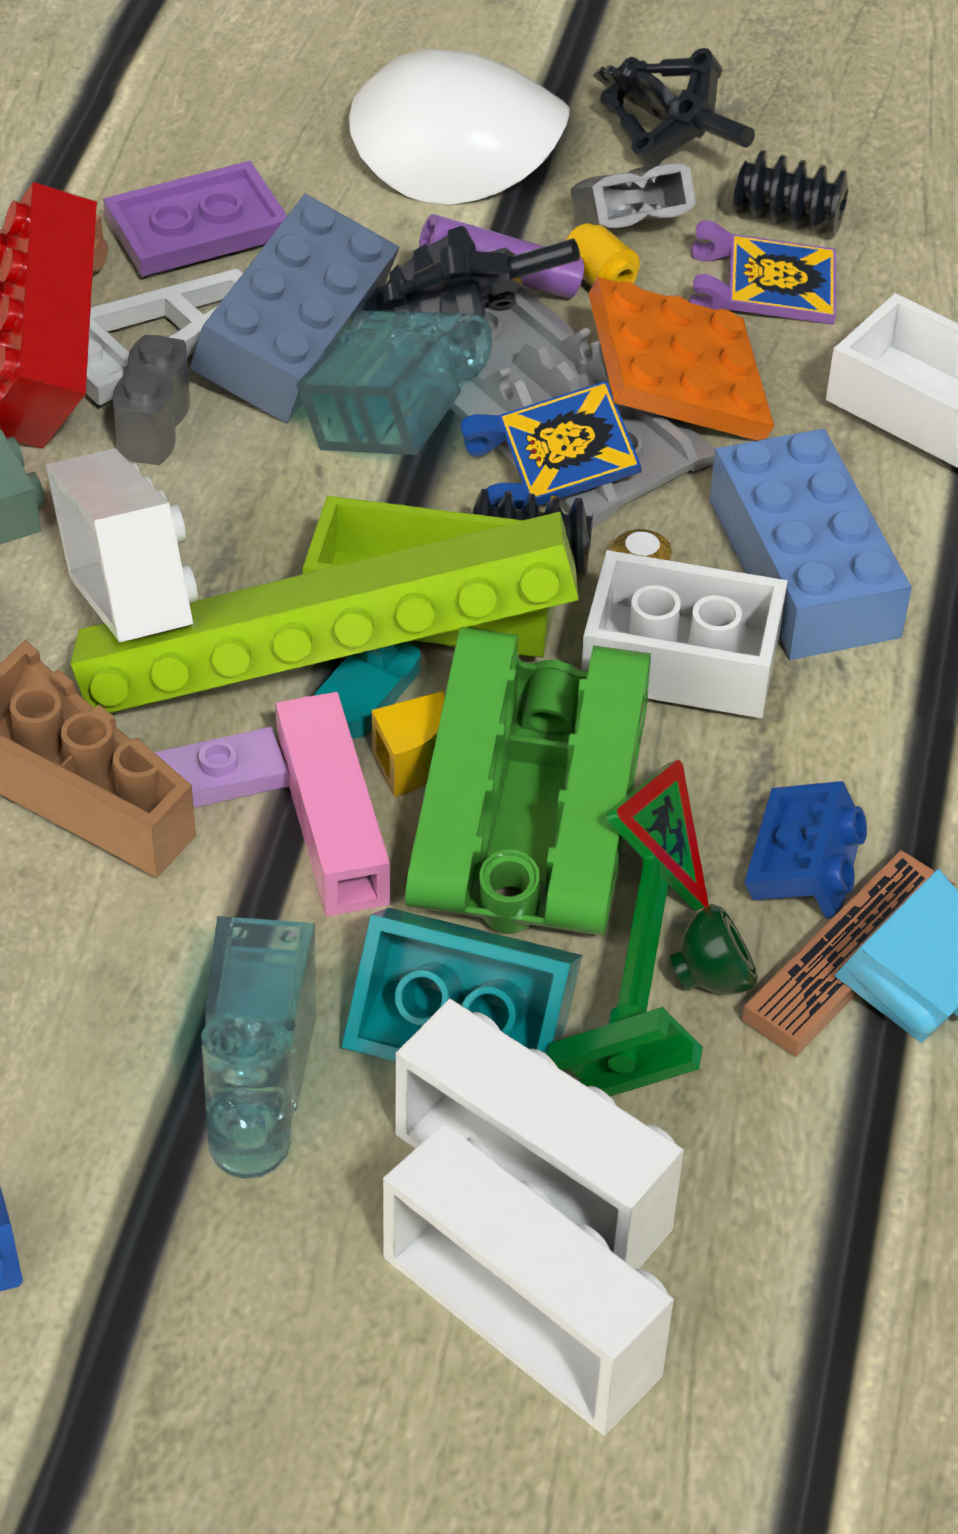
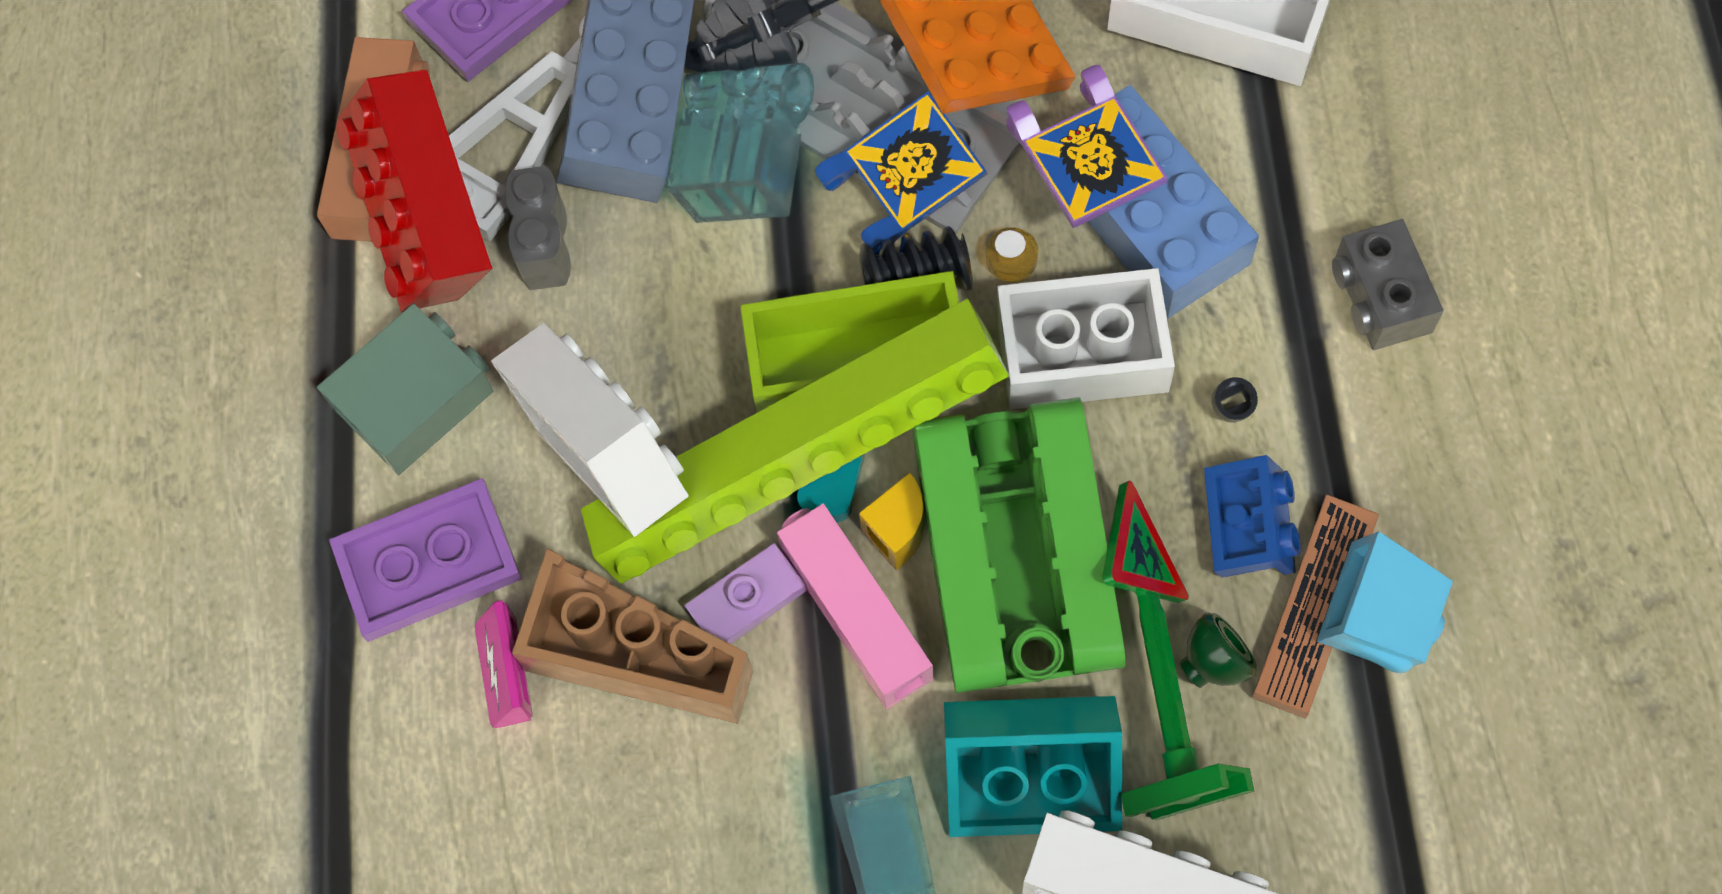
camera: 10 degrees left, 20 degrees up
none -> flag [1007,65,1167,228]
none -> black hinge [1211,377,1258,423]

